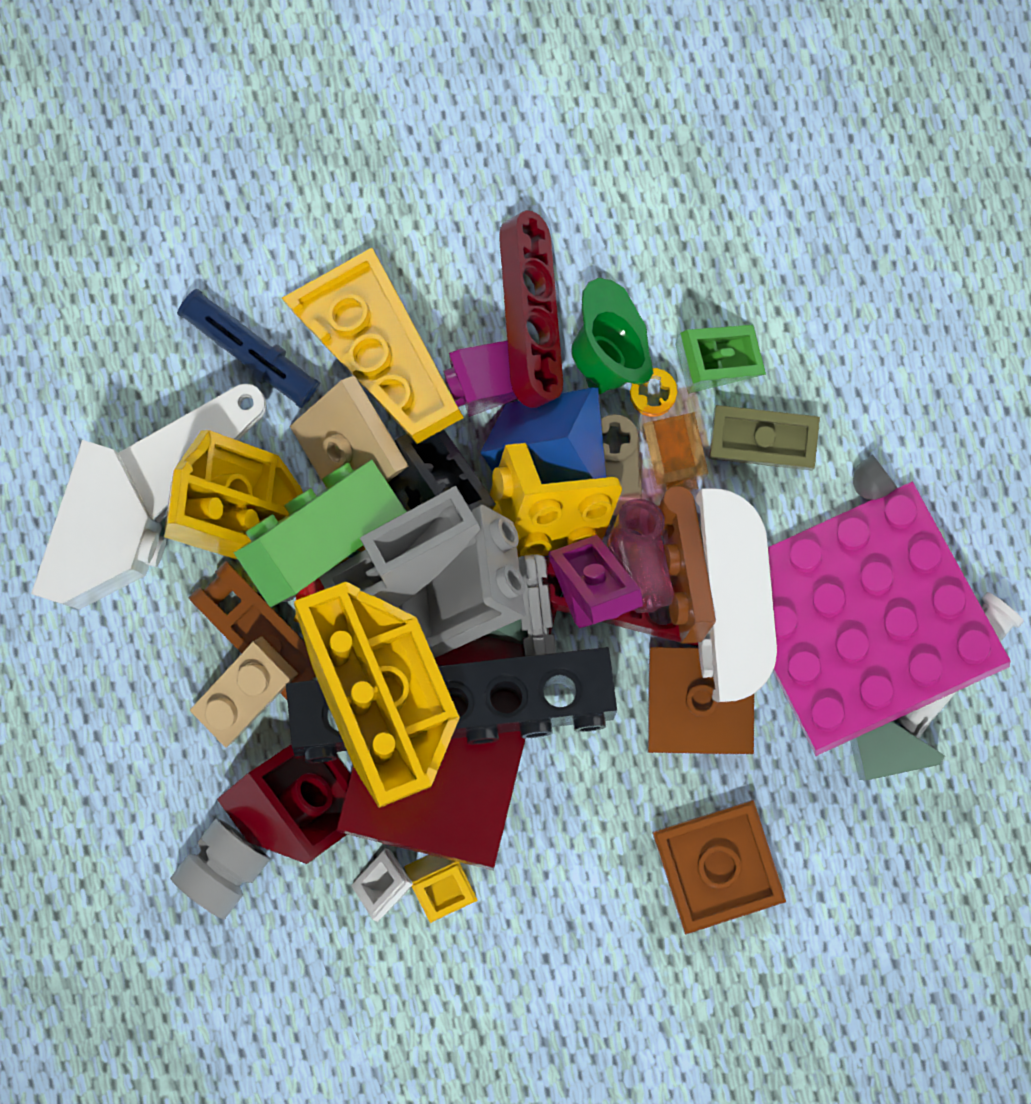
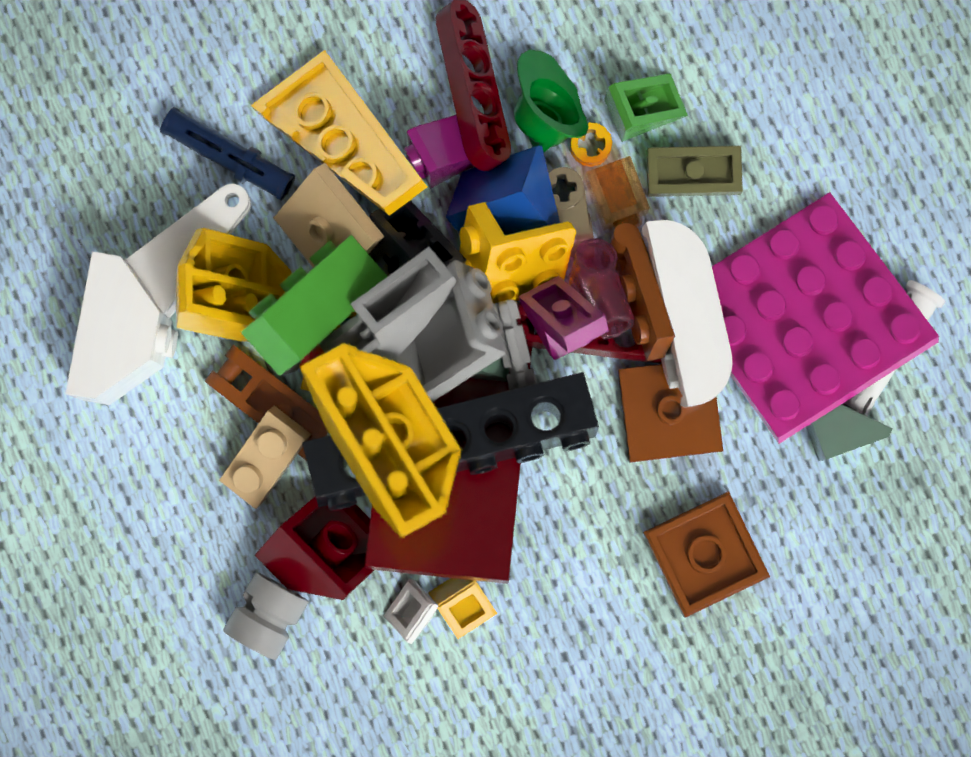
camera: 10 degrees left, 0 degrees up
dark grey hinge [853,454,897,500] -> none

